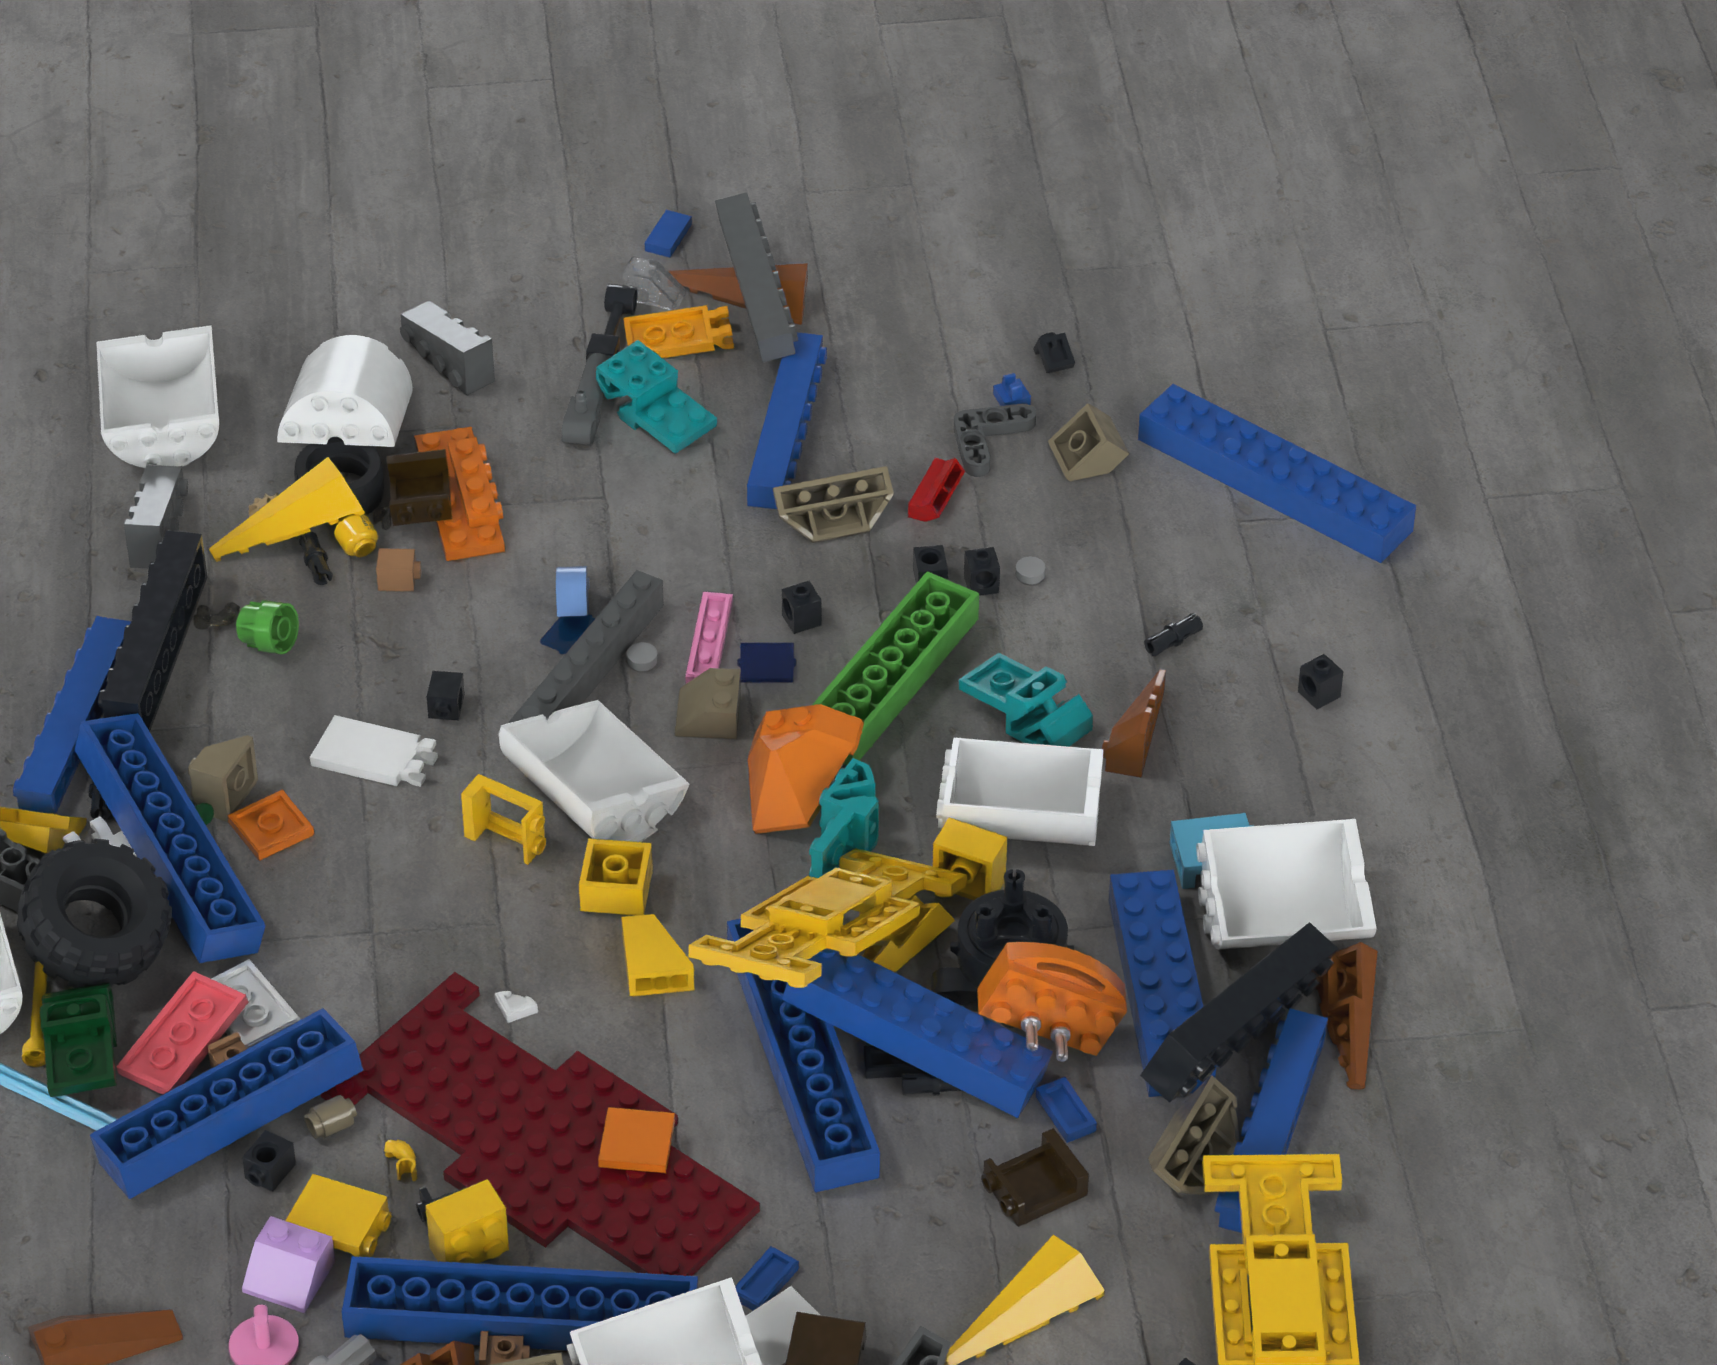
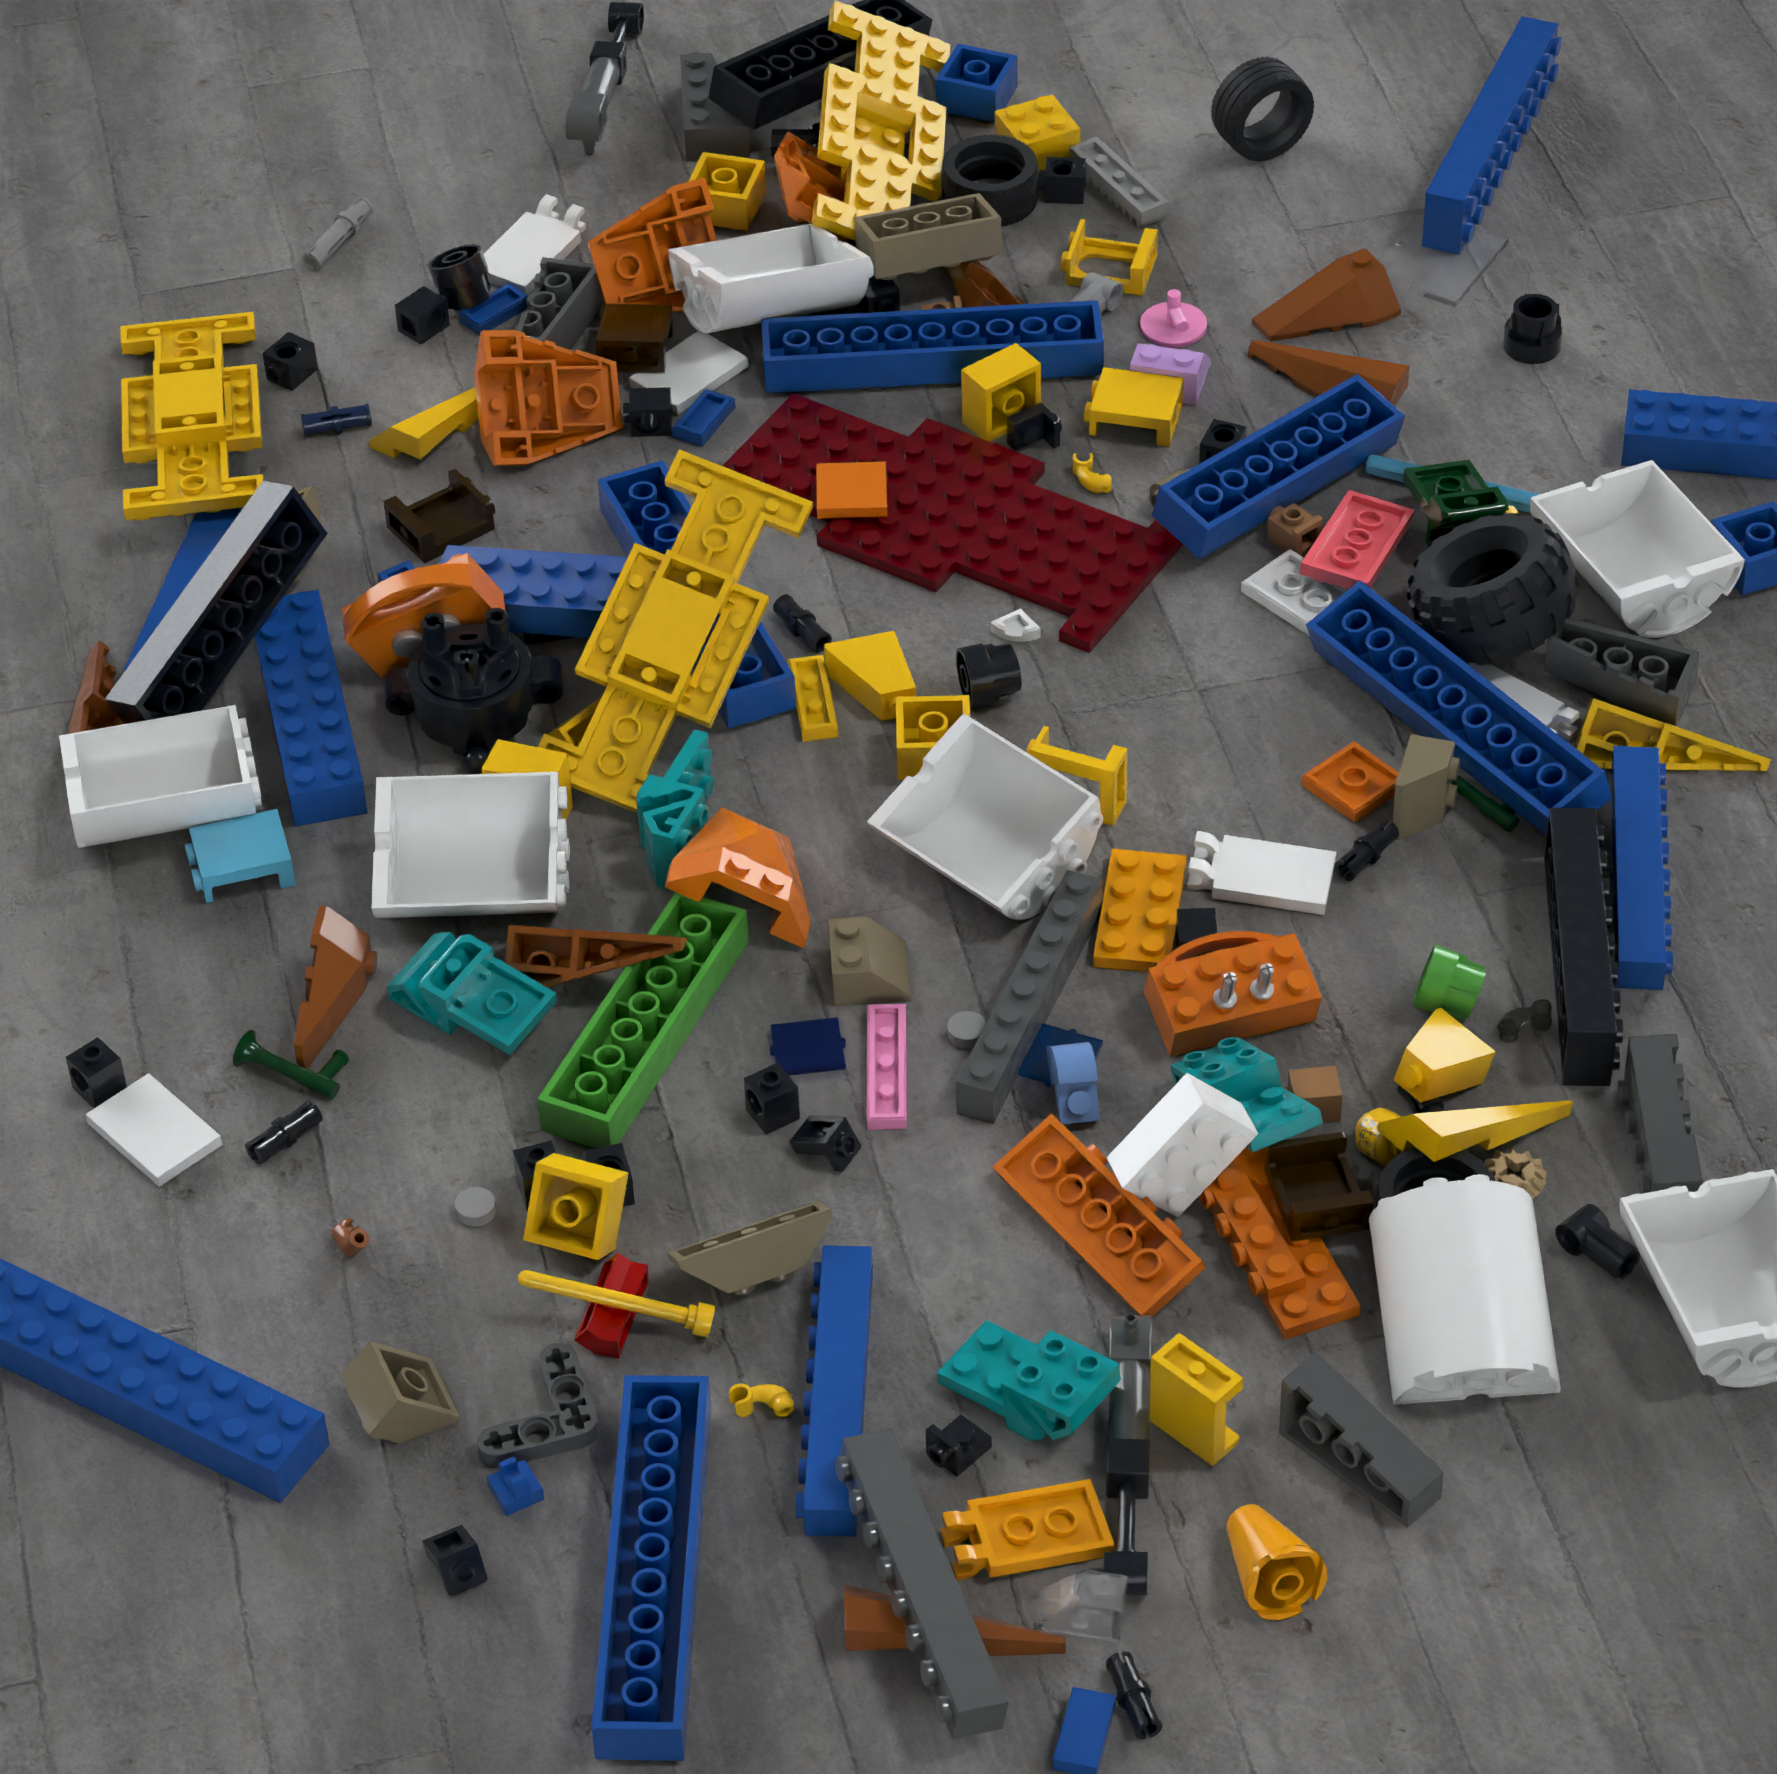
camera: 175 degrees right, 0 degrees up
none -> white tile [86,1073,222,1187]
none -> dark green piece [233,1029,349,1099]
none -> dark blue pin [301,403,372,436]
none -> dark orange arm [332,1218,369,1257]
none -> orange wedge [474,330,623,466]
none -> dark orange wedge [504,925,687,987]
none -> yellow piece [518,1270,715,1338]
none -> yellow brick [523,1153,628,1260]
none -> blue brick [591,1375,711,1761]
none -> black brick [623,387,673,437]
none -> yellow arm [729,1383,795,1417]
none -> black pin [773,594,832,653]
none -> yellow tile [788,655,838,742]
none -> black bracket [789,1115,861,1172]
none -> black bracket [926,1414,992,1477]
none -> black piece [956,643,1022,709]
none -> orange plate [992,1113,1206,1317]
none -> light orange plate [1093,849,1187,972]
none -> black pin [1105,1651,1162,1739]
none -> white brick [1107,1073,1258,1218]
none -> orange piece [1144,931,1322,1057]
none -> yellow panel [1149,1333,1244,1466]
none -> teal piece [1170,1037,1323,1152]
none -> light orange cone [1226,1504,1327,1620]
none -> dark orange wedge [1248,340,1409,406]
none -> black pin [1335,819,1399,881]
none -> yellow slope [1393,1008,1496,1102]
none -> black piece [1555,1204,1640,1280]

